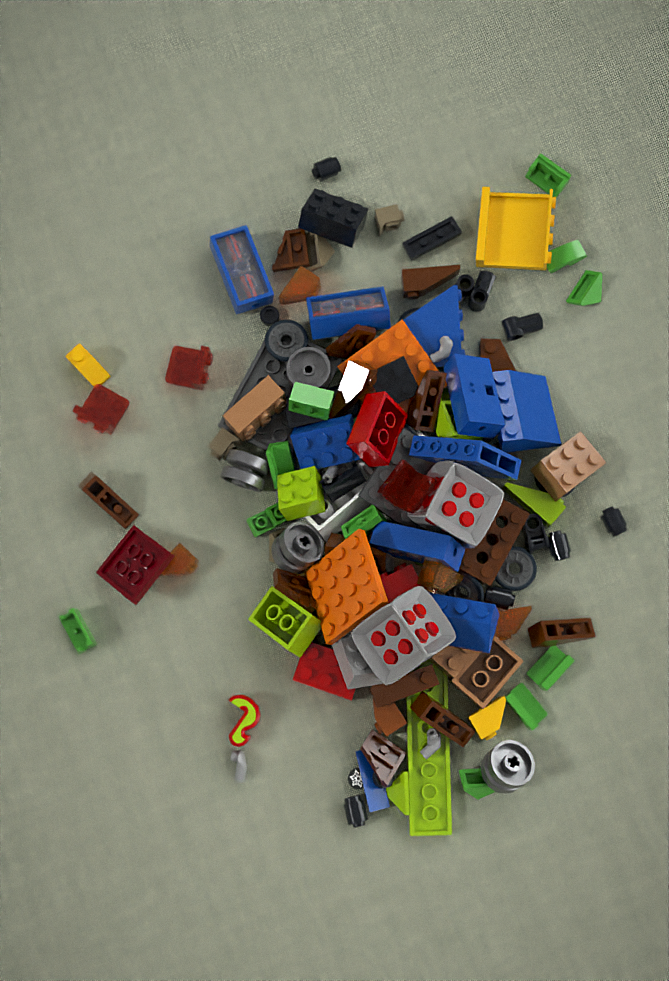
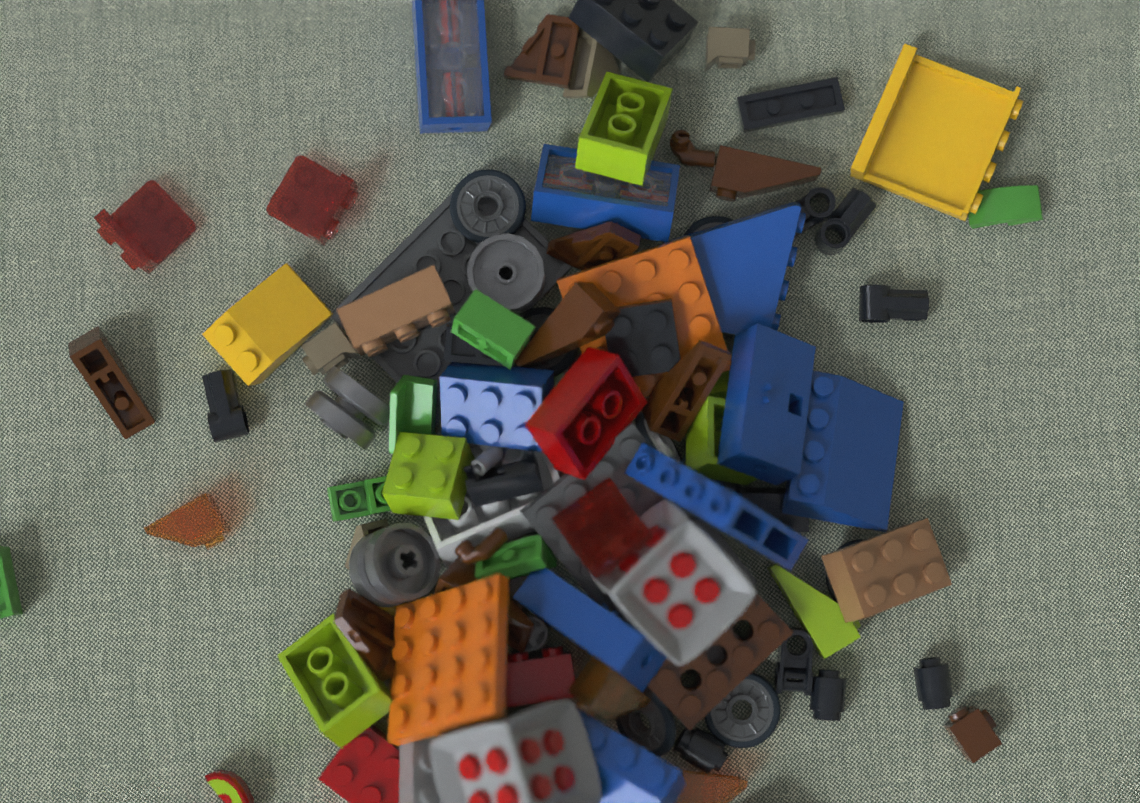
camera: 15 degrees right, 5 degrees up
yellow slope [65,343,111,390] -> none
dark red plate [96,525,175,605] -> none
black tile [260,306,280,326] -> none
clear orange slope [279,266,321,305] -> none
light grey arm [429,336,453,364] -> none
reddish brown wing [479,338,516,372] -> none
bright green hinge [525,153,572,198] -> none
bright green slope [566,270,603,306] -> none
none -> yellow slope [202,263,333,386]
none -> black piece [202,369,250,443]
none -> reddish brown arm [455,527,508,565]
none -> lime brick [575,71,673,186]
none -> reddish brown arm [669,130,715,168]
none -> reddish brown brick [943,705,1002,763]

